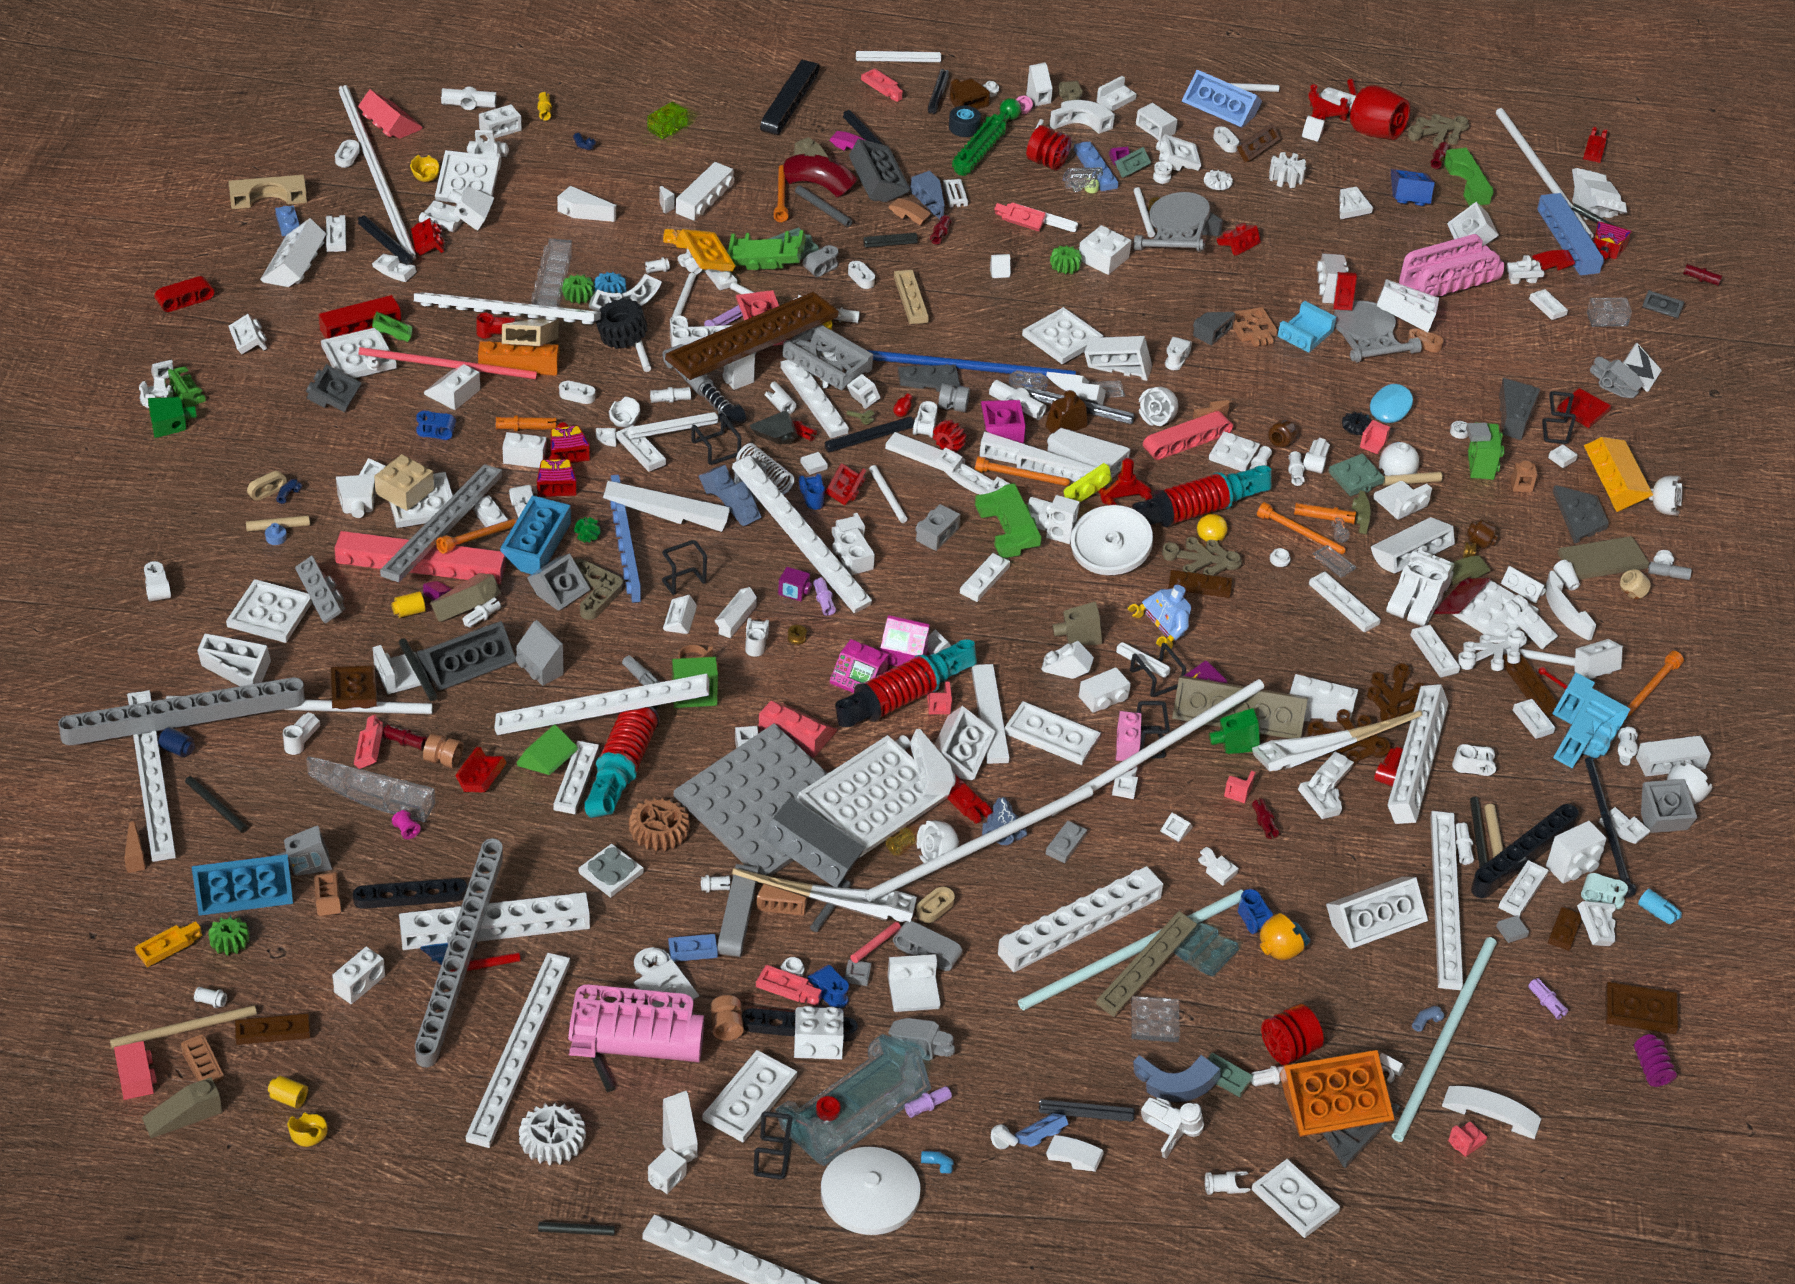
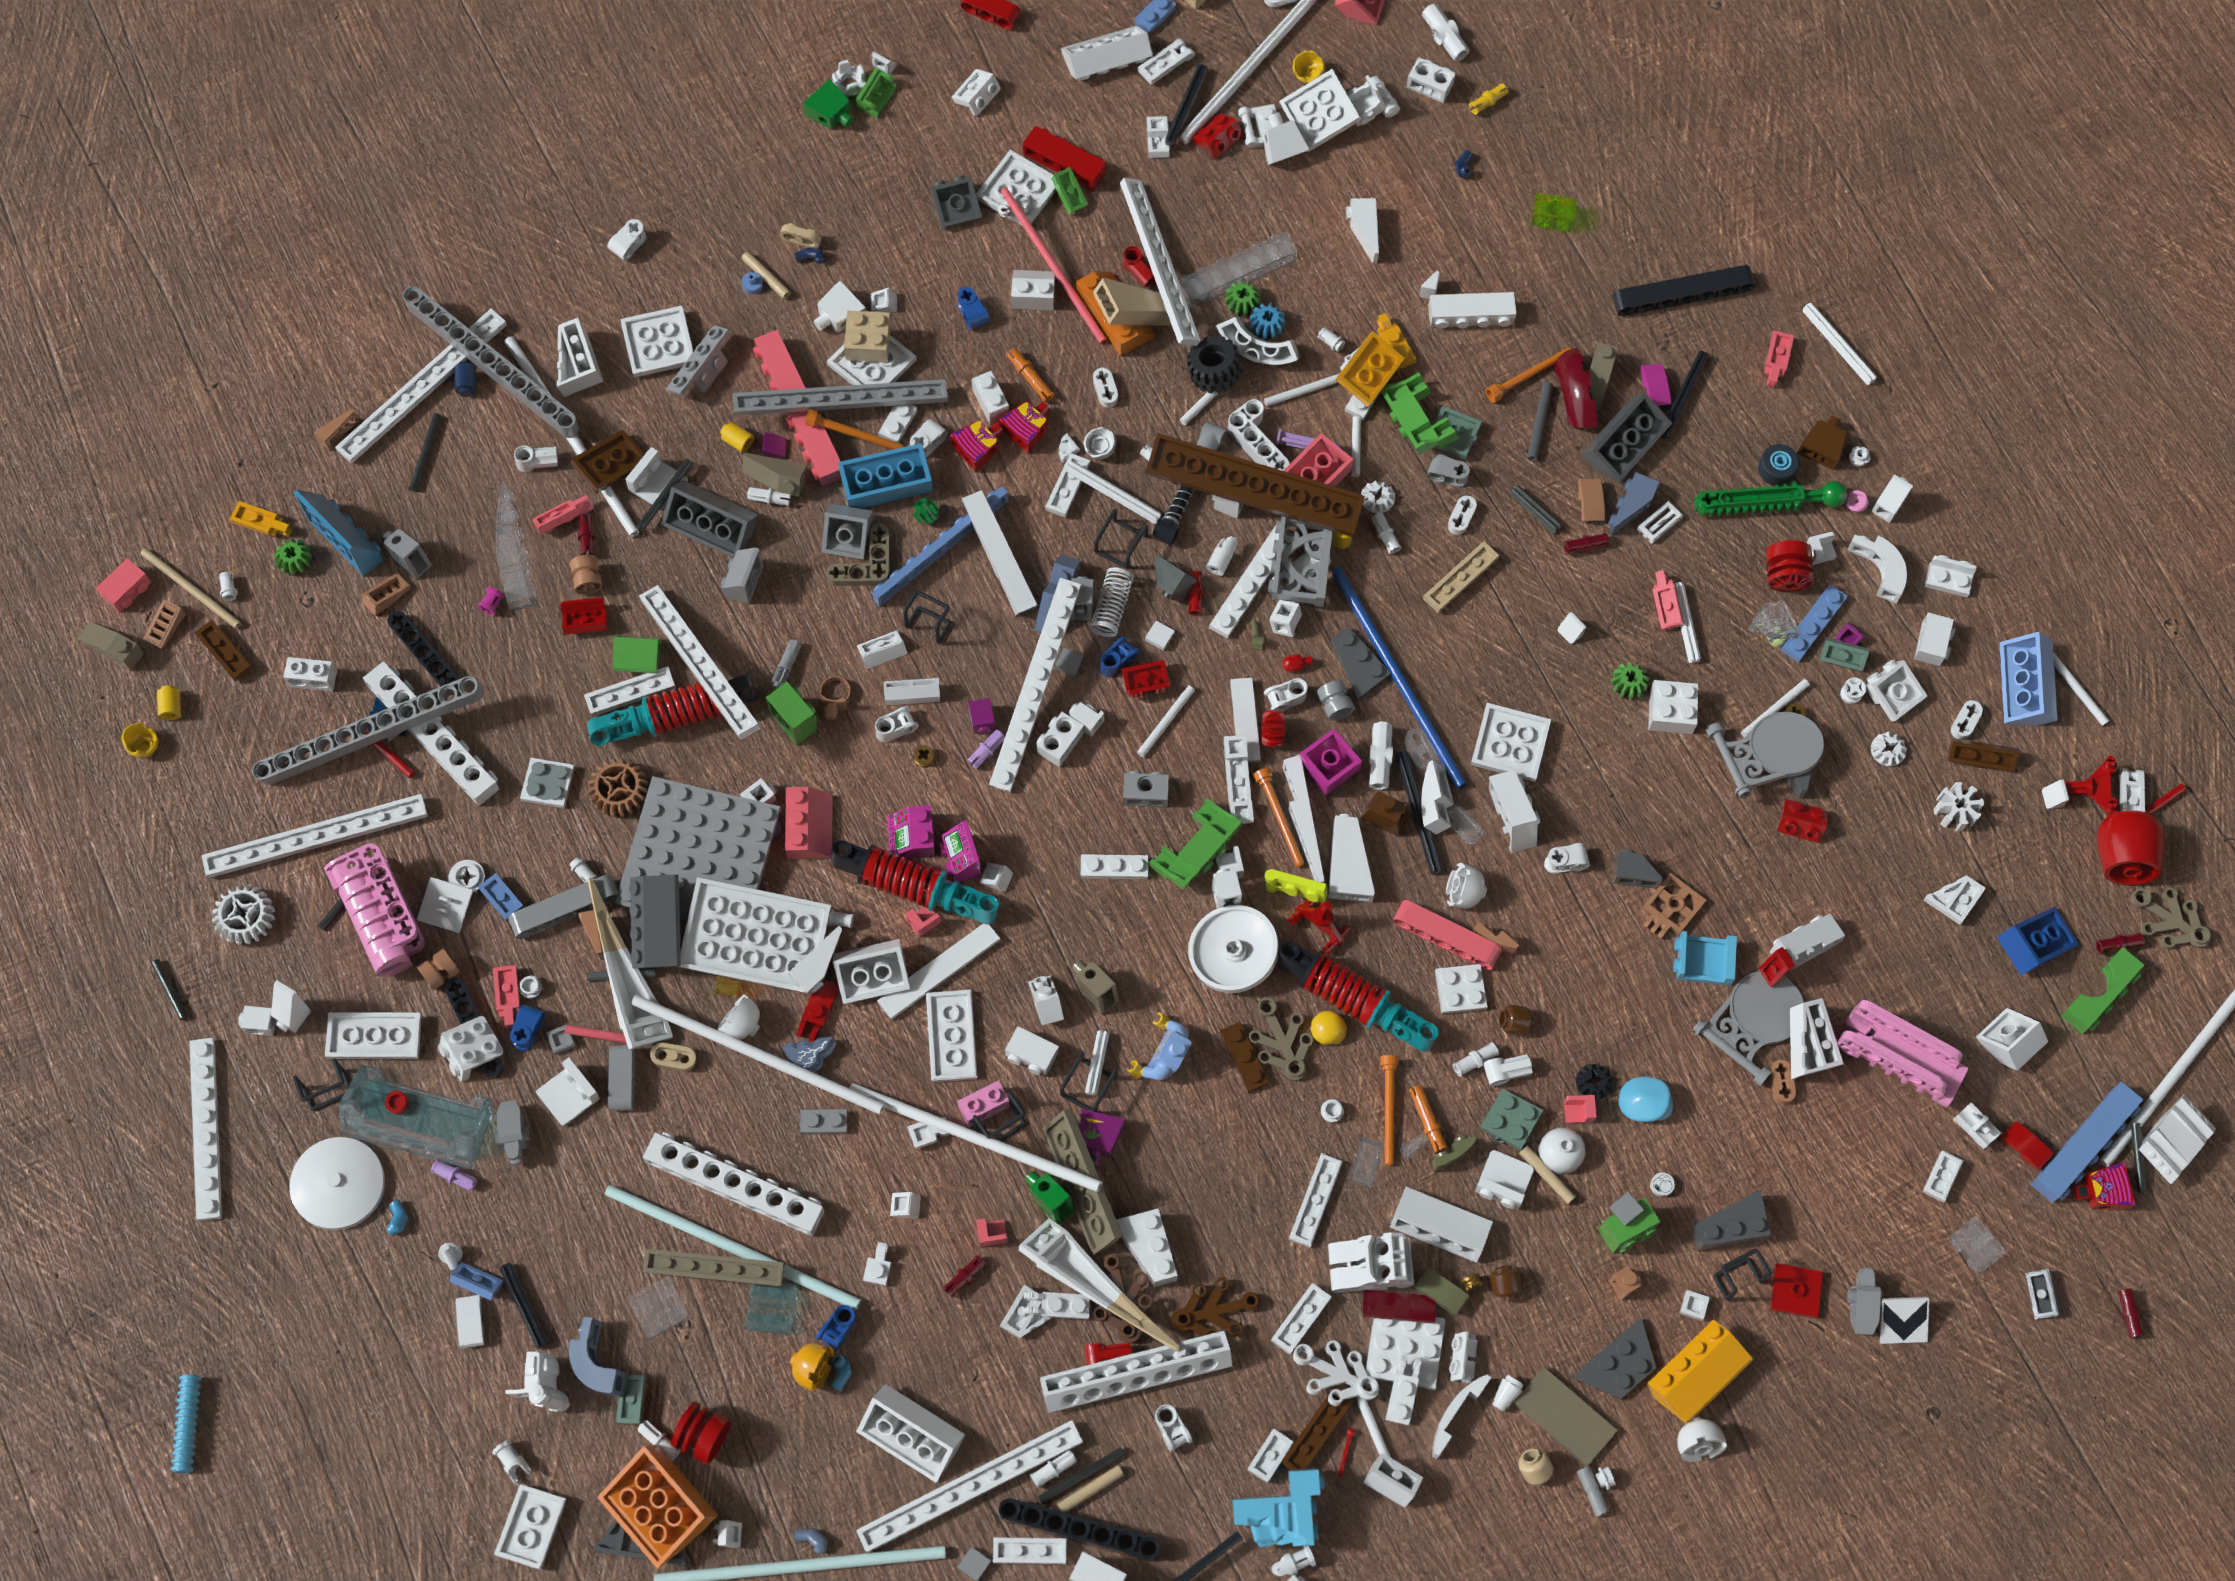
camera: 60 degrees right, 25 degrees up
black axle [824,416,915,452] -> none
black axle [927,69,949,114] -> none
dark tan piece [1059,81,1083,102] -> none
white pin [1250,446,1272,469] -> none
orange piece [1627,651,1684,716] -> none

